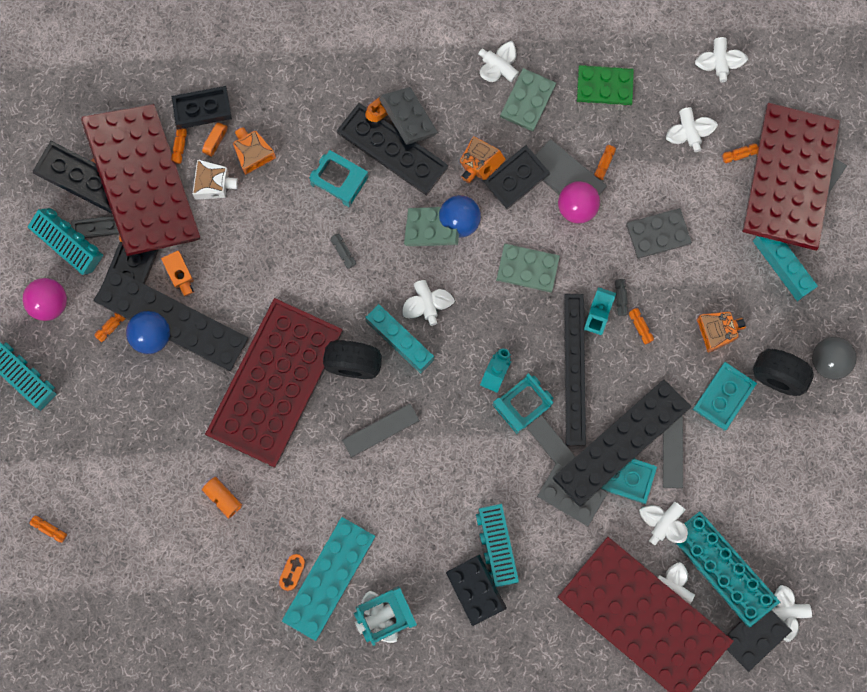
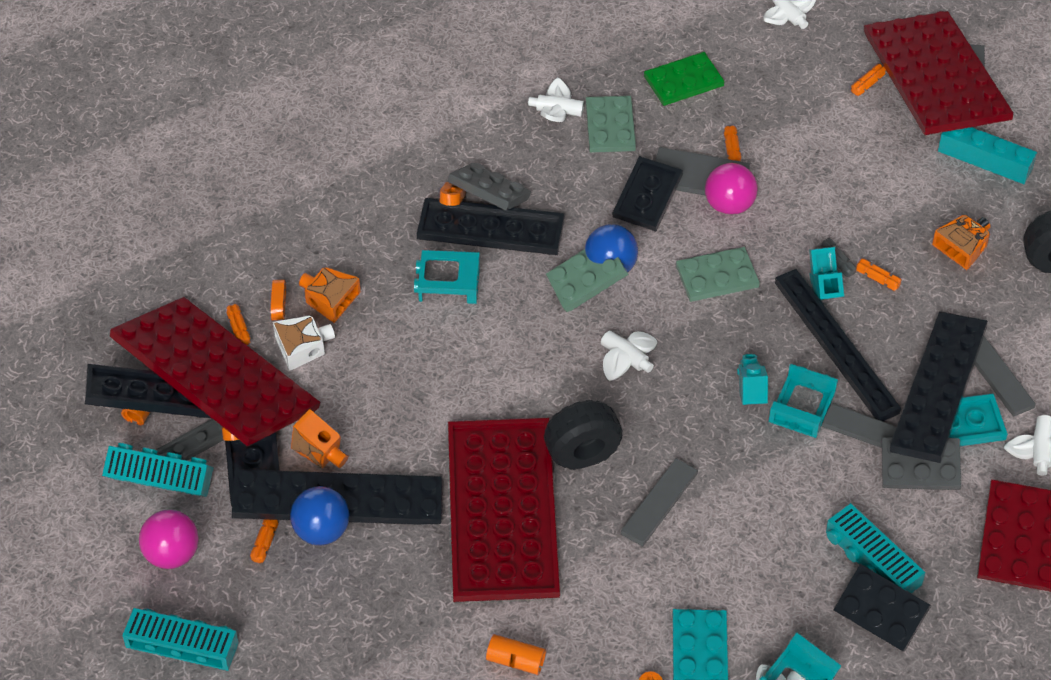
camera: 25 degrees left, 25 degrees down
black plate [171,86,232,130] -> none
dark grey axle [330,233,356,269] -> none
teal brick [365,304,434,374] -> none
torso [460,136,506,183] -> none
dark grey plate [626,208,692,259] -> none
white plant [666,107,718,152] -> none
teal plate [692,362,757,431] -> none

